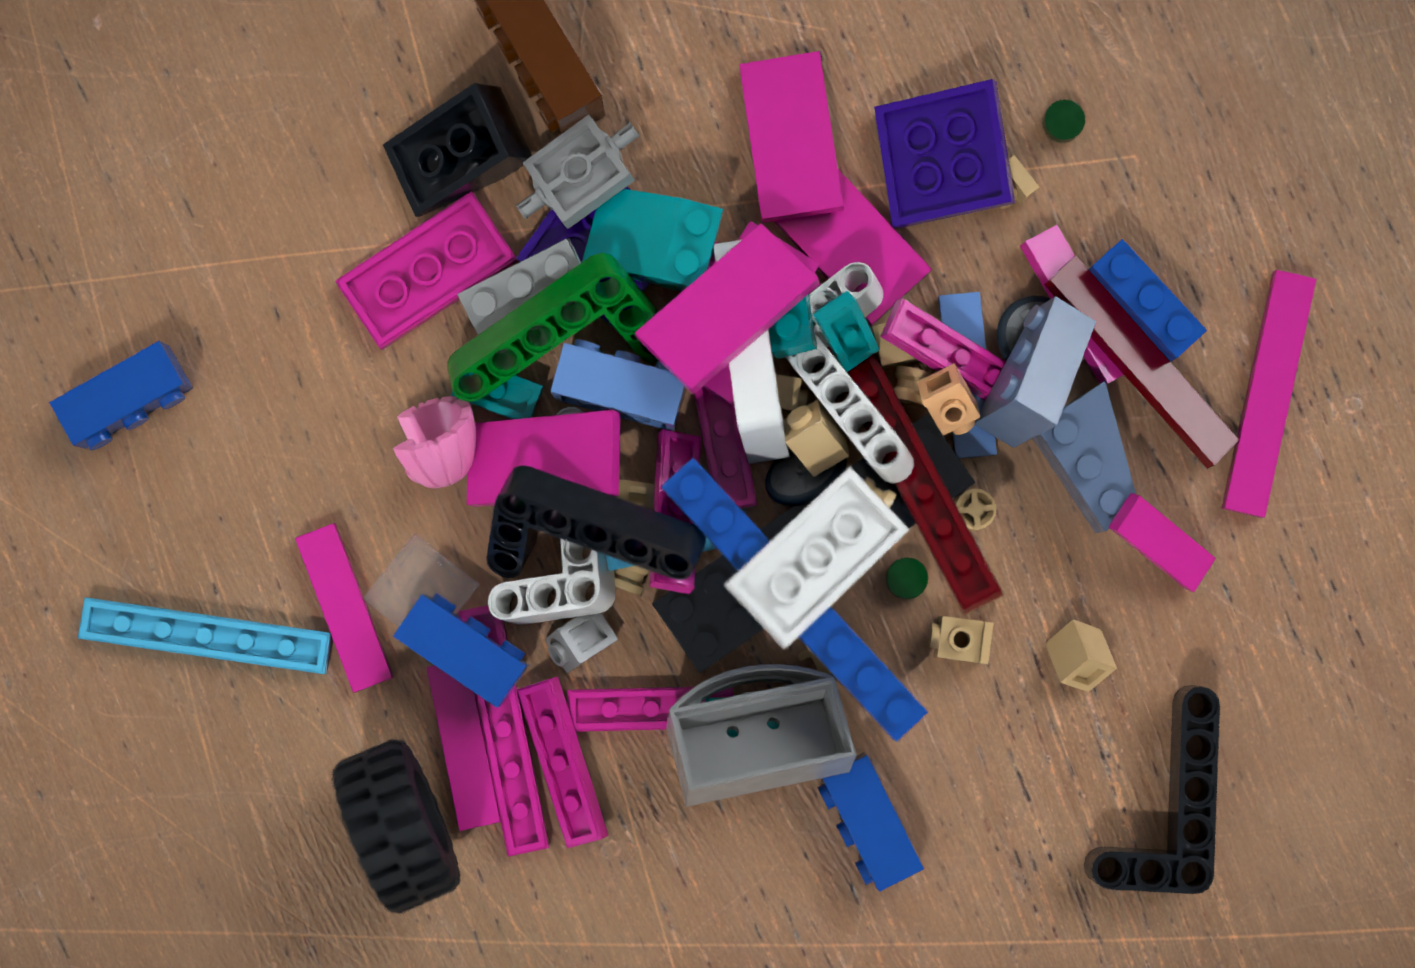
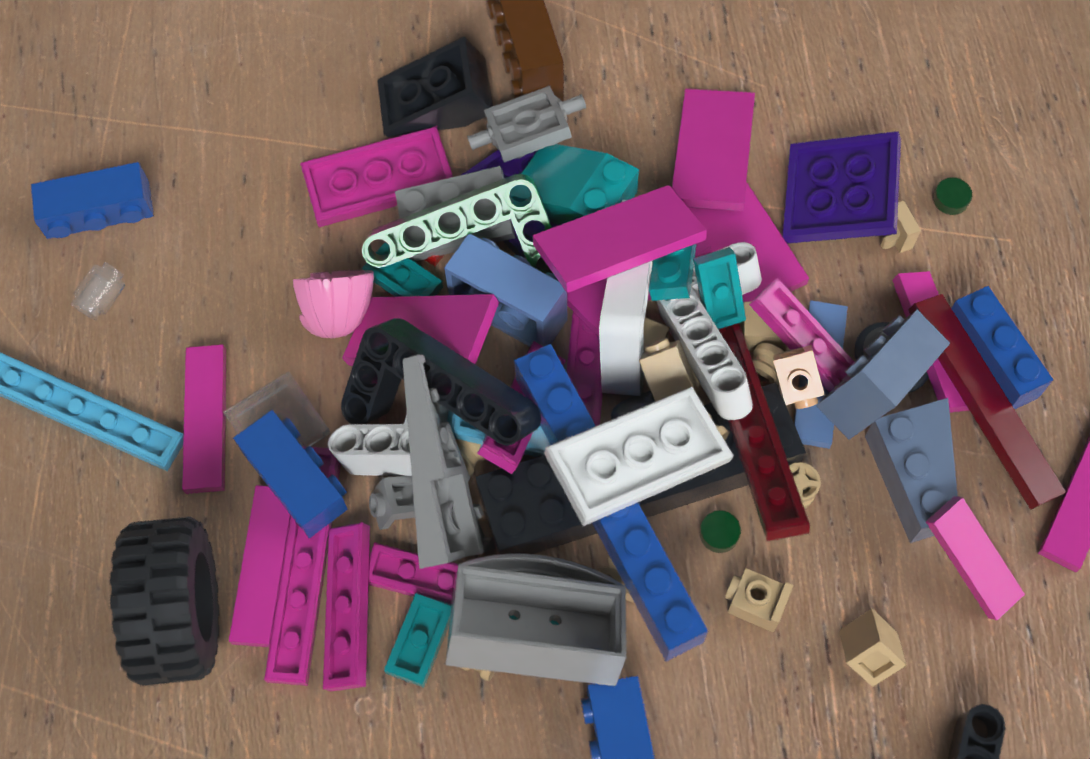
camera: 25 degrees right, 20 degrees down
none -> clear brick [71,263,126,320]
none -> teal plate [384,593,451,688]
none -> light grey wedge [403,355,496,569]

